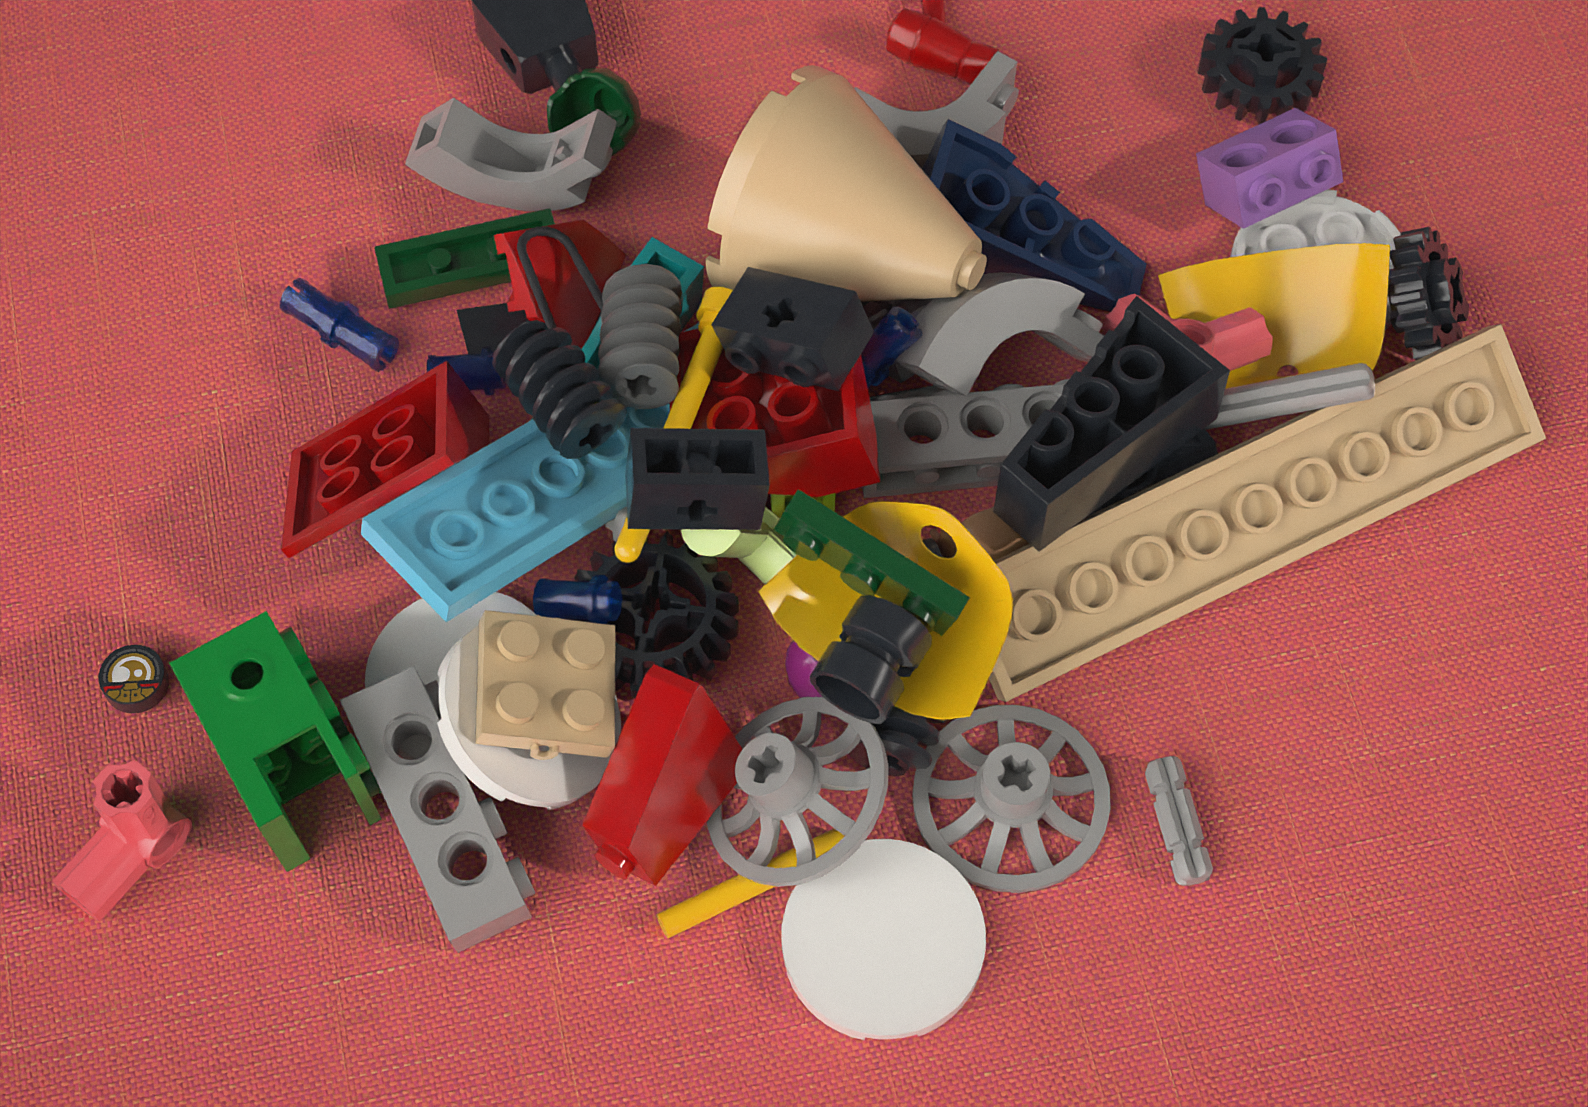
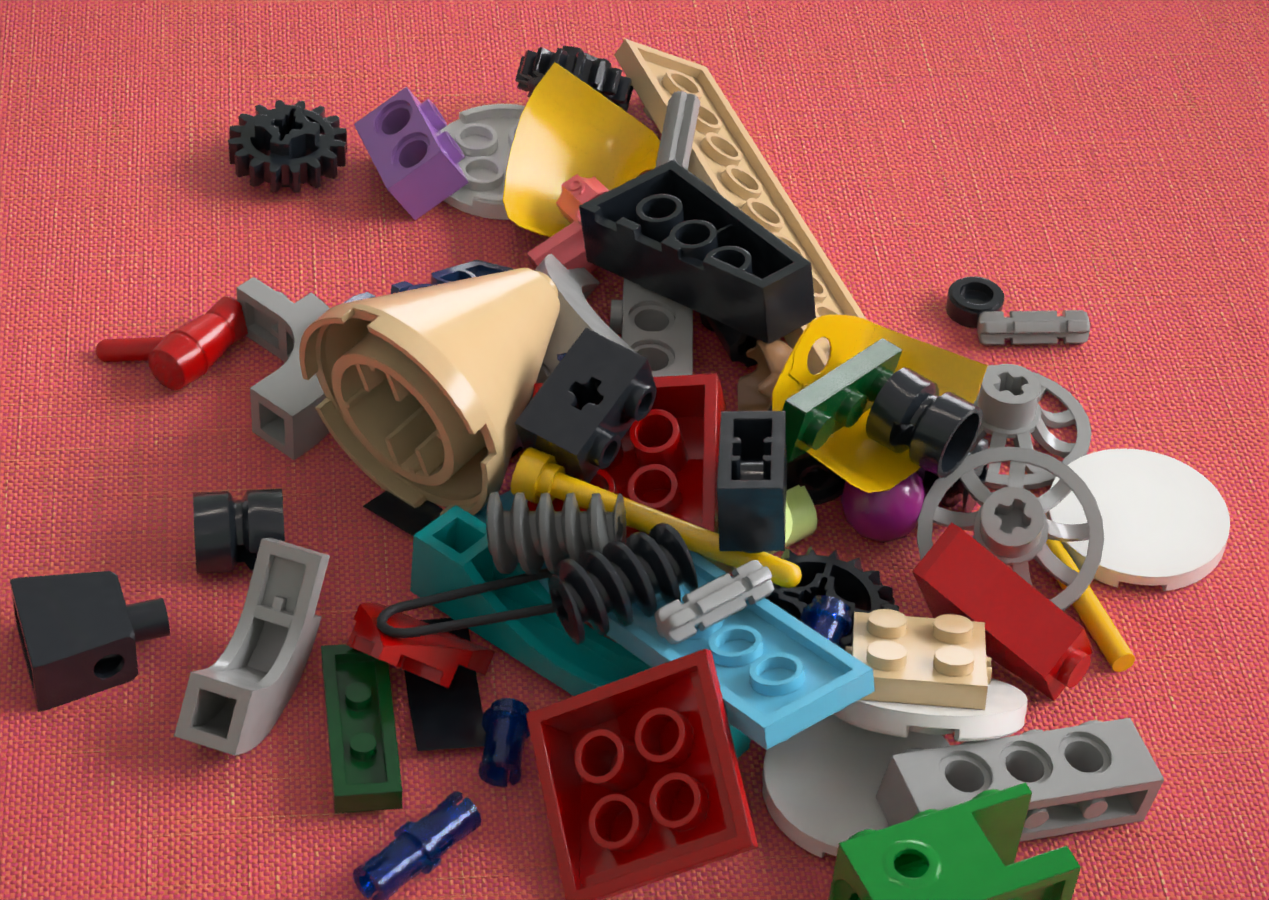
camera: 85 degrees left, 20 degrees down
dark green hair [547,68,642,157] -> none
none -> black wheel [193,489,285,574]
none -> light grey axle [654,560,774,644]
none -> black tile [946,277,1004,329]

